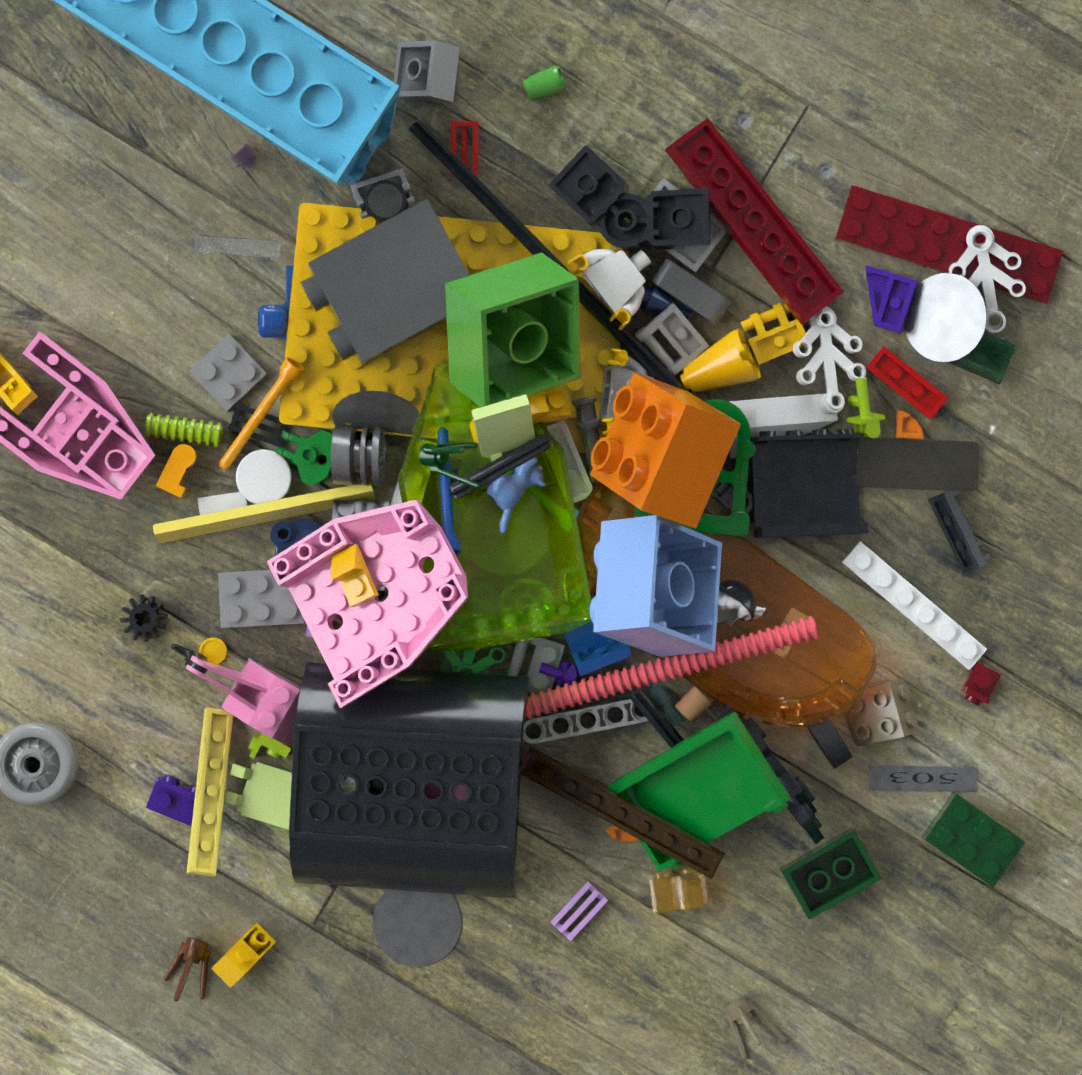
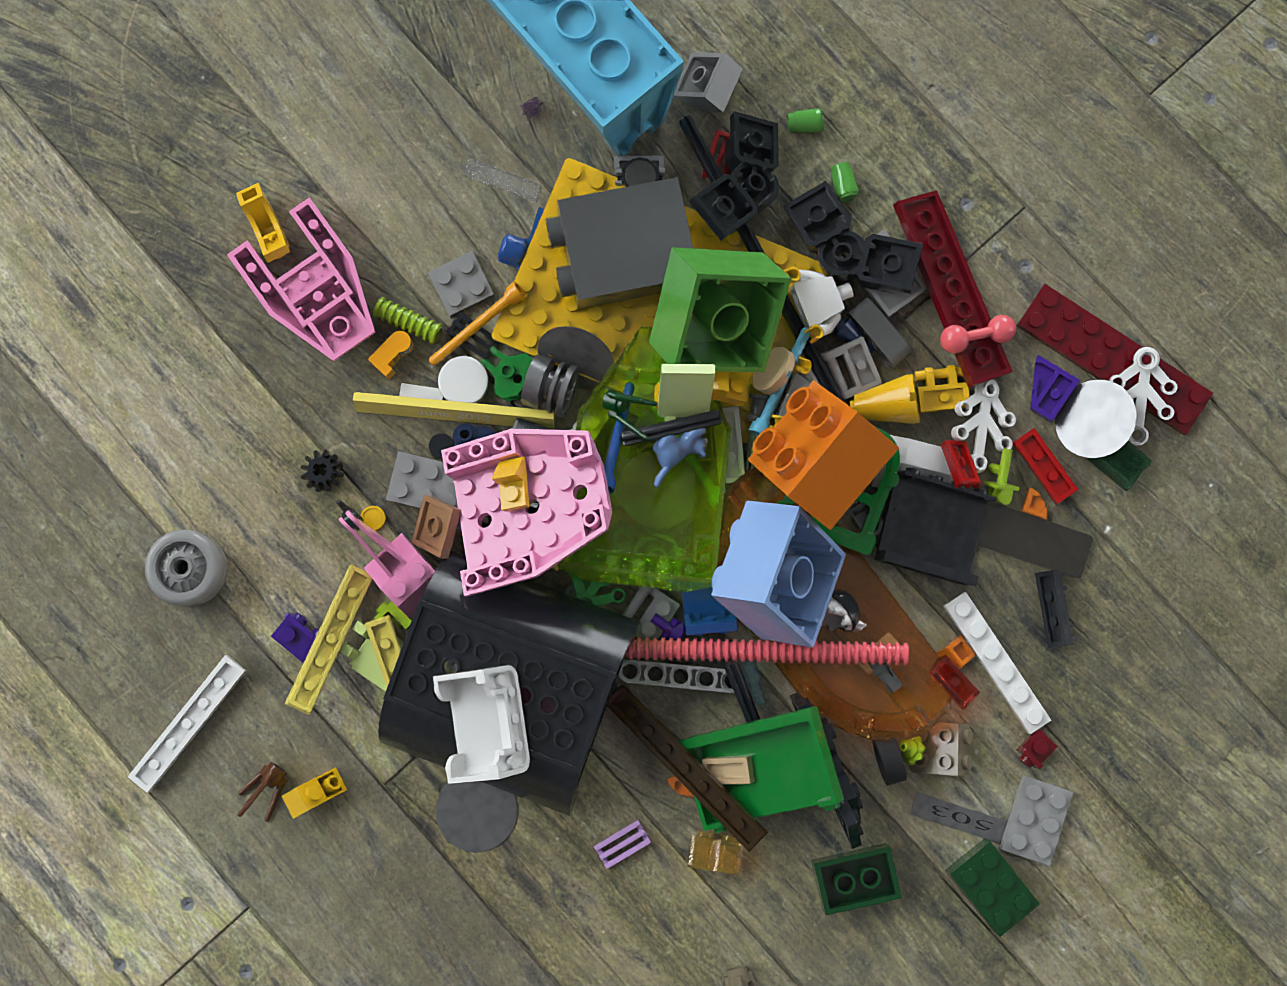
camera: 15 degrees right, 5 degrees down
medium nougat piece [674,686,712,724] -> none
none -> white plate [128,655,247,793]
none -> light yellow tile [365,614,401,687]
none -> medium nougat plate [412,495,461,559]
none -> black tile [429,433,455,459]
none -> white windscreen [433,665,530,784]
none -> black plate [689,111,779,241]
none -> tan tile [702,755,755,784]
none -> medium azure piece [748,327,810,437]
none -> tan tile [753,346,795,394]
none -> bright green piece [831,162,859,203]
none -> dark grey pin [867,662,904,694]
none -> lime plant [899,734,926,766]
none -> clear red slope [928,655,980,710]
none -> orange slope [937,635,976,673]
none -> coral piece [940,315,1016,354]
none -> red tile [941,440,981,488]
none -> light grey plate [999,775,1073,866]

